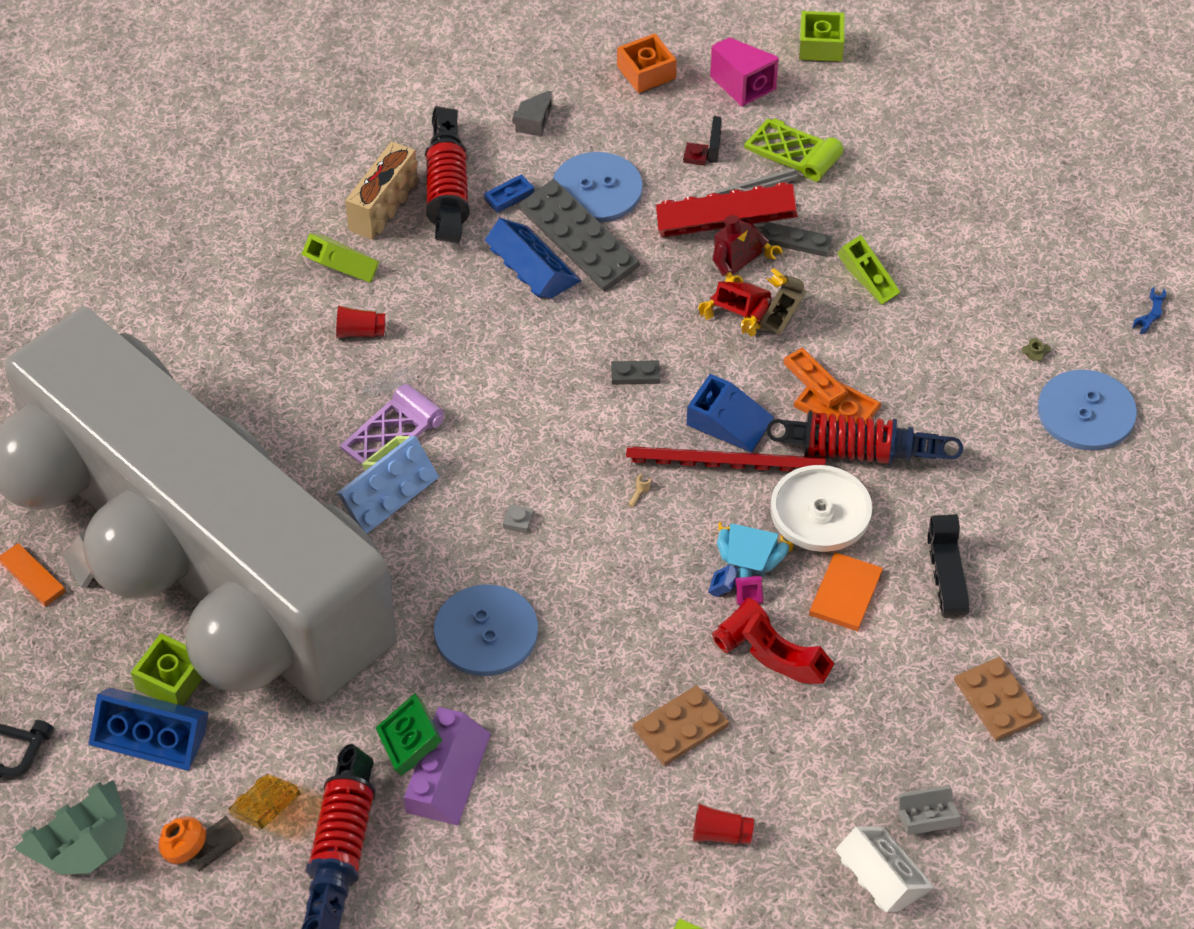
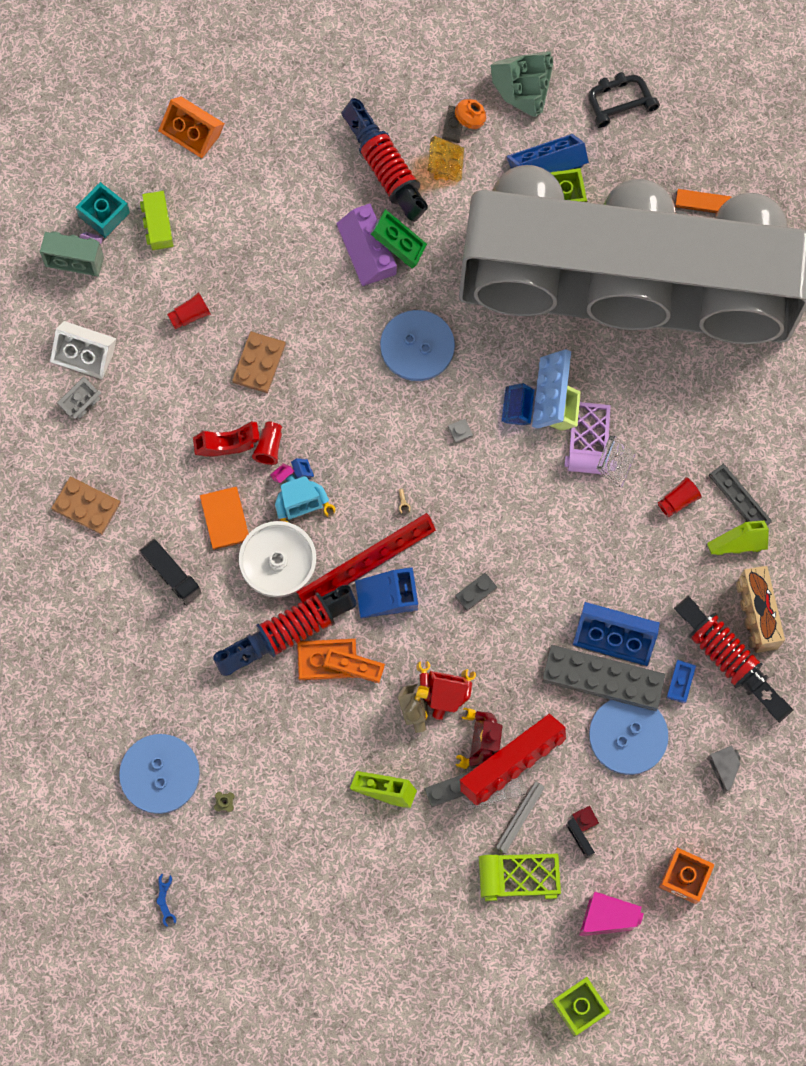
camera: 140 degrees right, 20 degrees up
none -> clear blue brick [502,383,535,425]
none -> dark grey tile [708,463,772,525]

